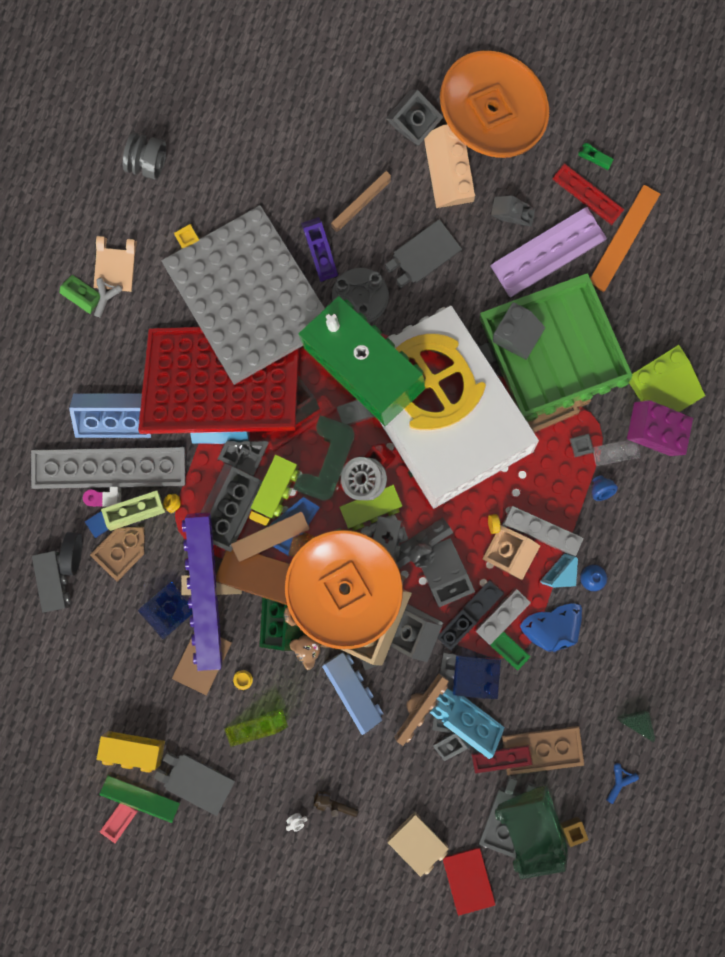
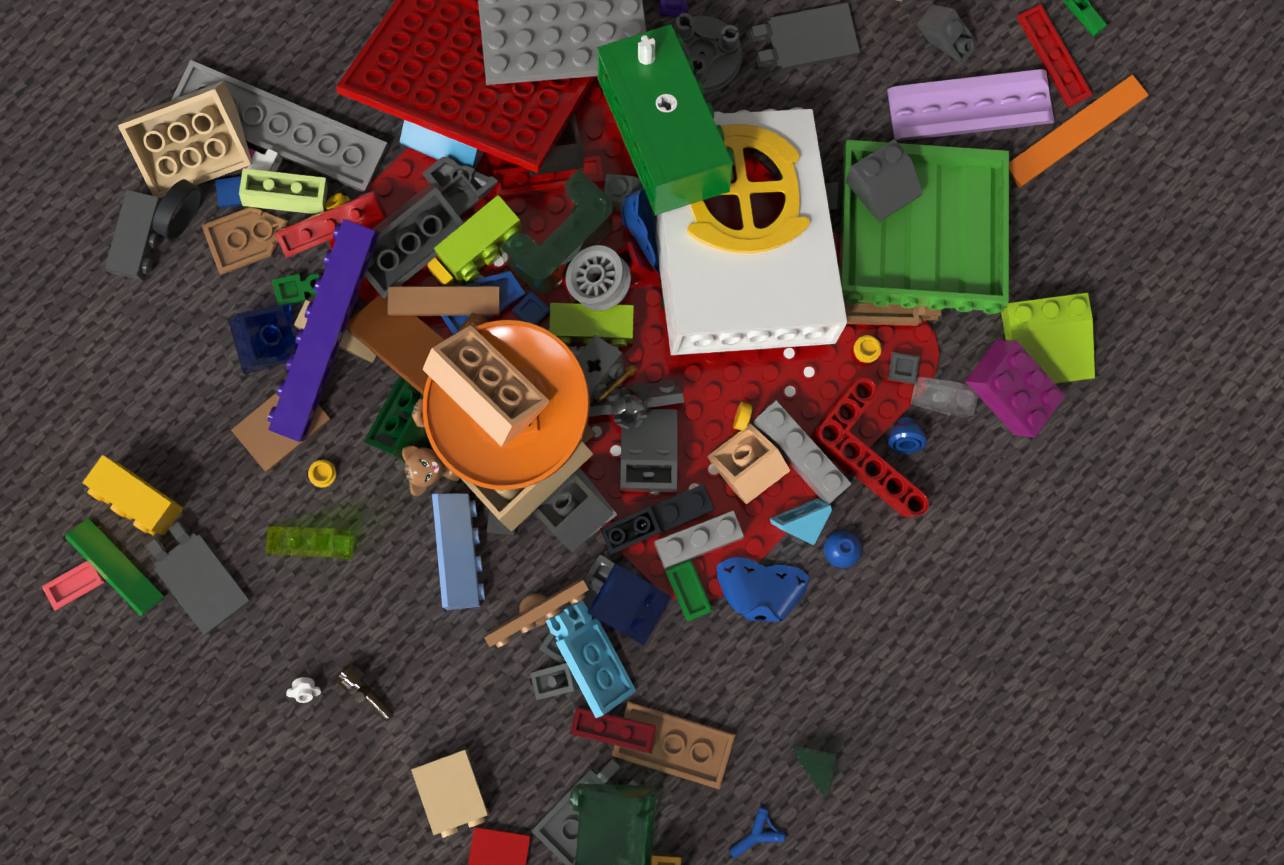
camera: 15 degrees right, 5 degrees down
light blue slope [69,394,151,438] -> none
none -> tan slope [118,81,252,198]
none -> green plate [272,274,319,308]
none -> red tile [274,190,386,258]
none -> light nougat slope [423,325,549,447]
none -> blue tile [512,291,550,325]
none -> pearl gold piece [597,364,637,403]
none -> blue piece [622,188,660,274]
none -> red beam [812,377,929,518]
none -> yellow plate [854,335,881,363]

